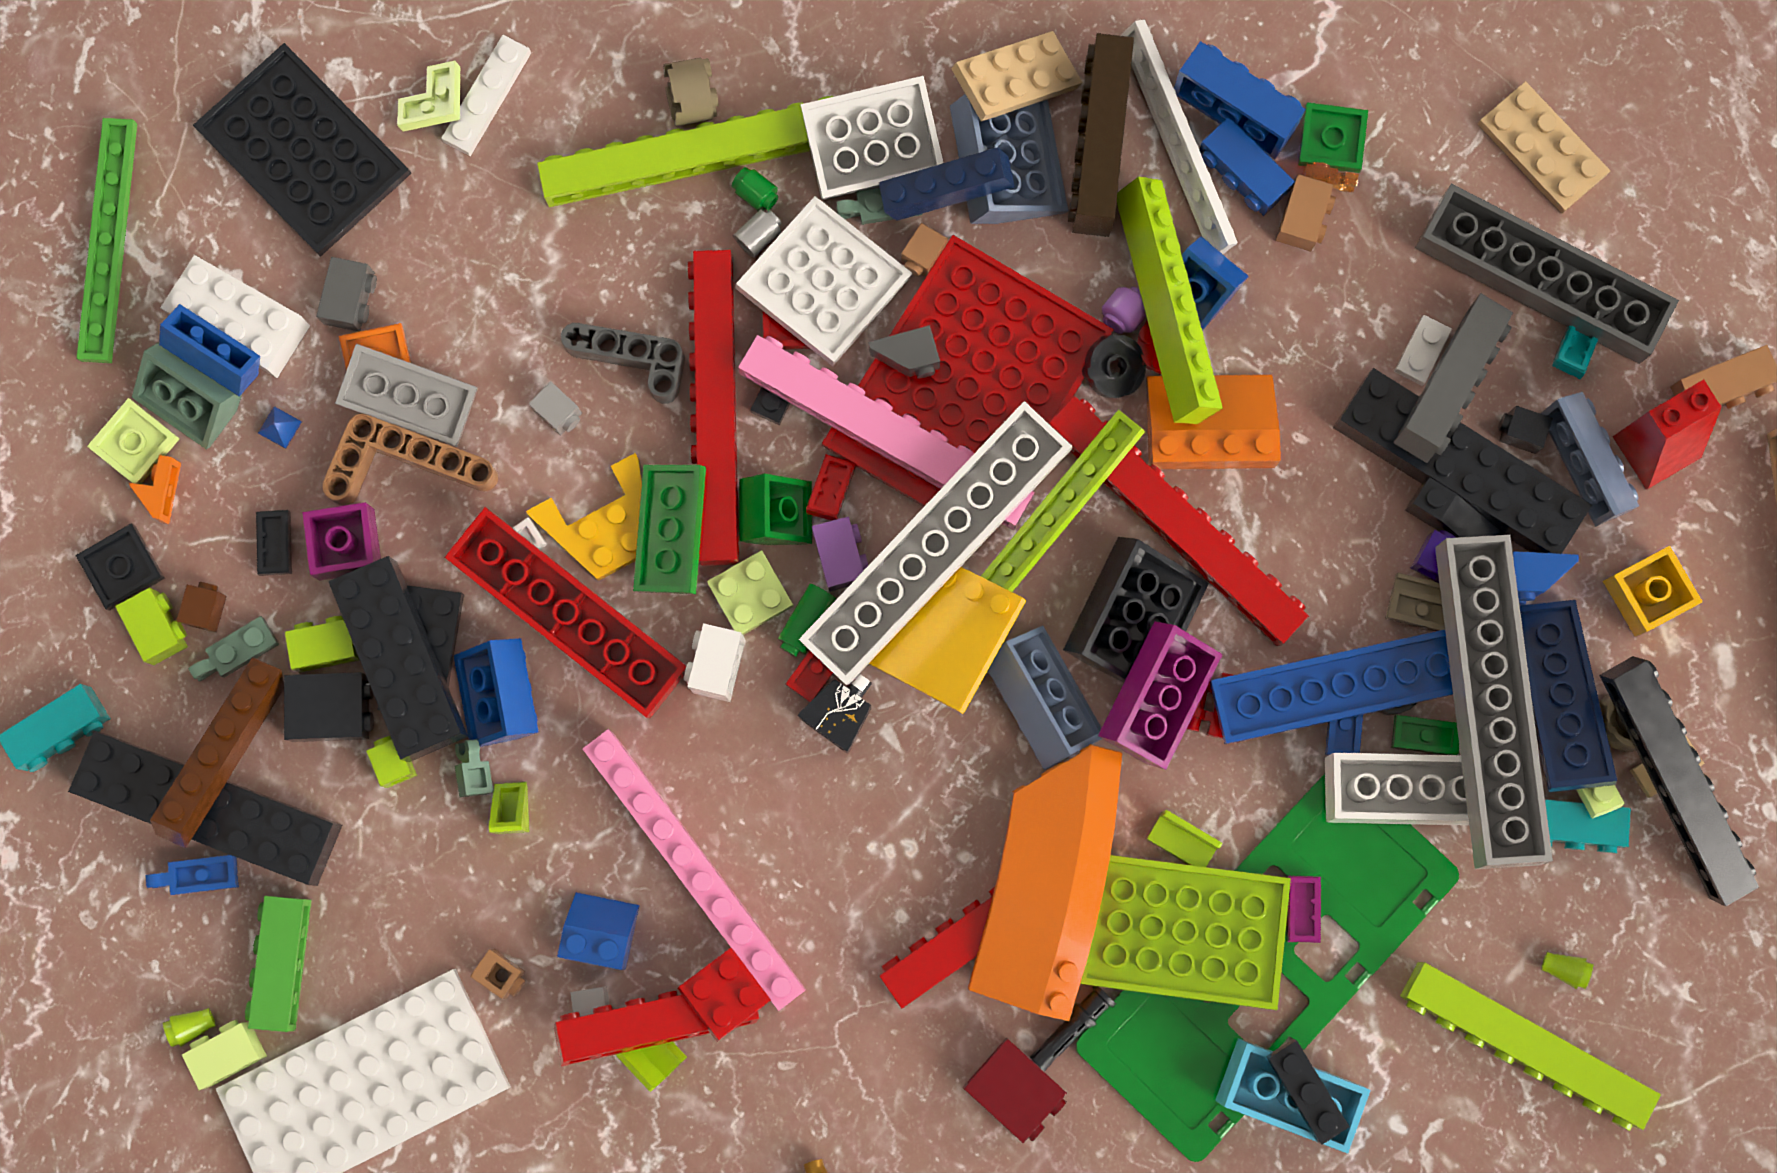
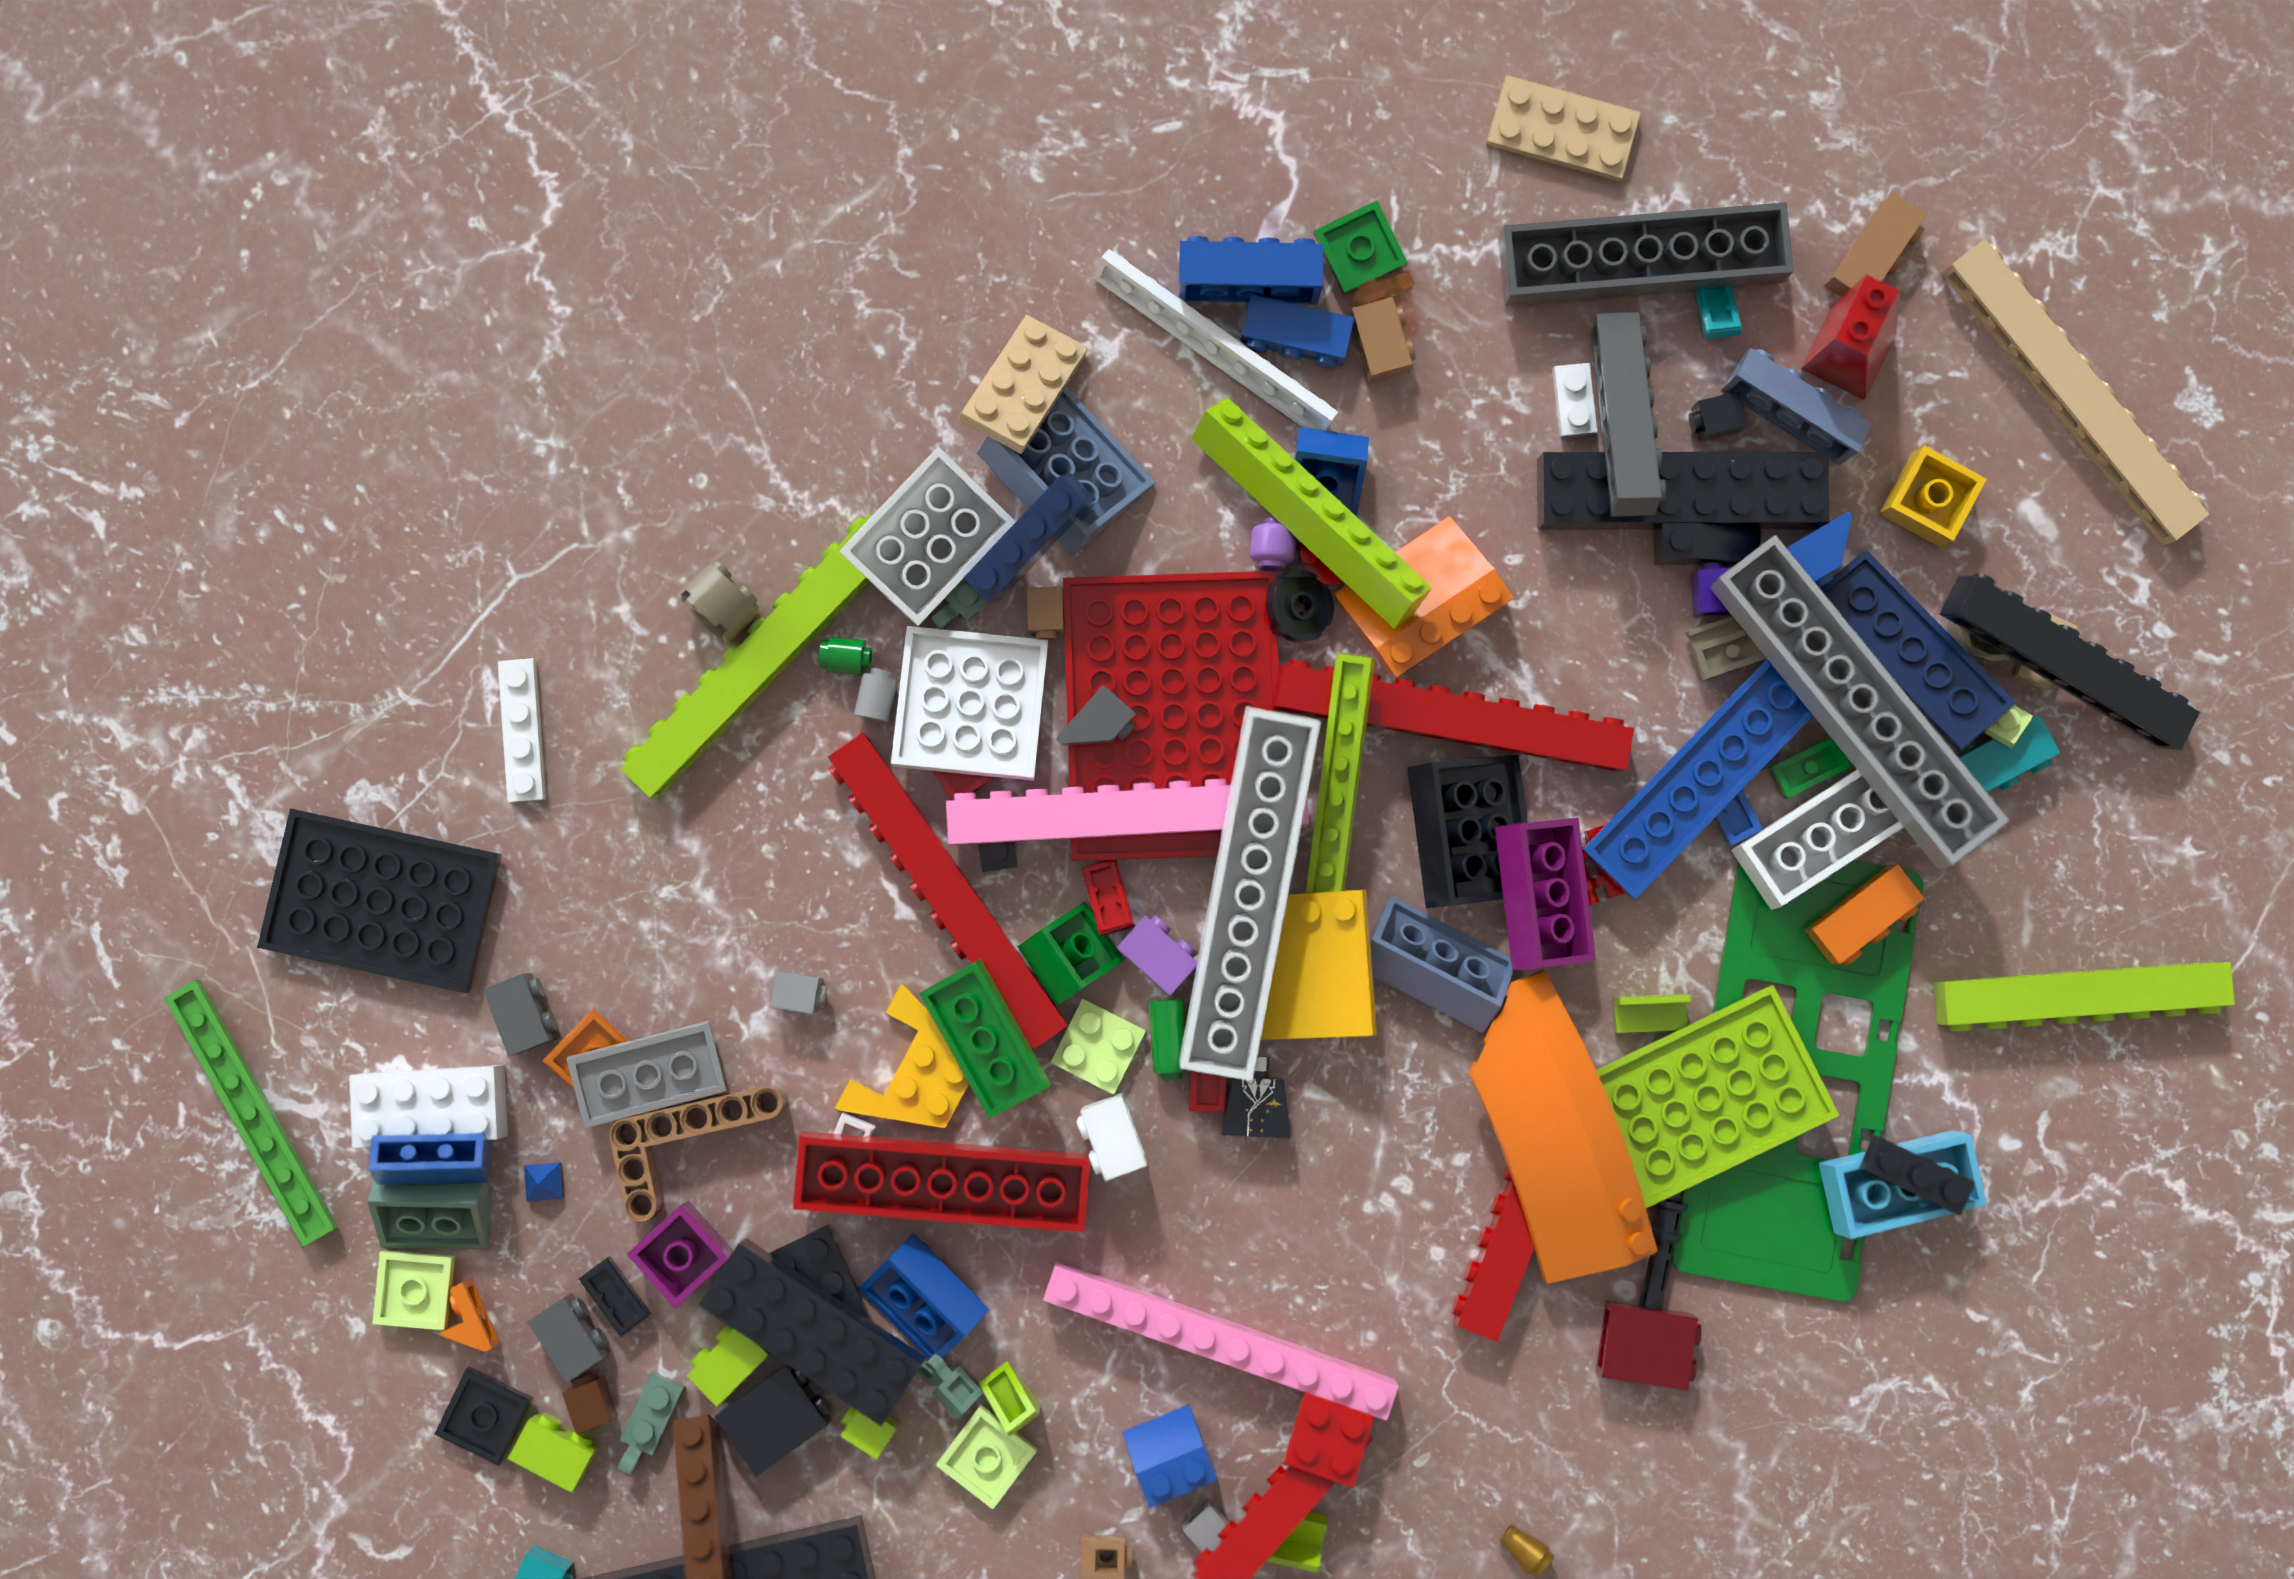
camera: 35 degrees left, 5 degrees up
yellowish green plate [397,61,460,132] -> none
dark grey beam [561,323,685,404] -> none
dark brown brick [1068,33,1134,237] -> none
magenta plate [1286,876,1321,943] -> none
lime cone [1541,952,1594,989] -> none
none -> dark grey brick [527,1293,610,1383]
none -> yellowish green plate [936,1404,1038,1509]
none -> orange brick [1804,864,1925,966]

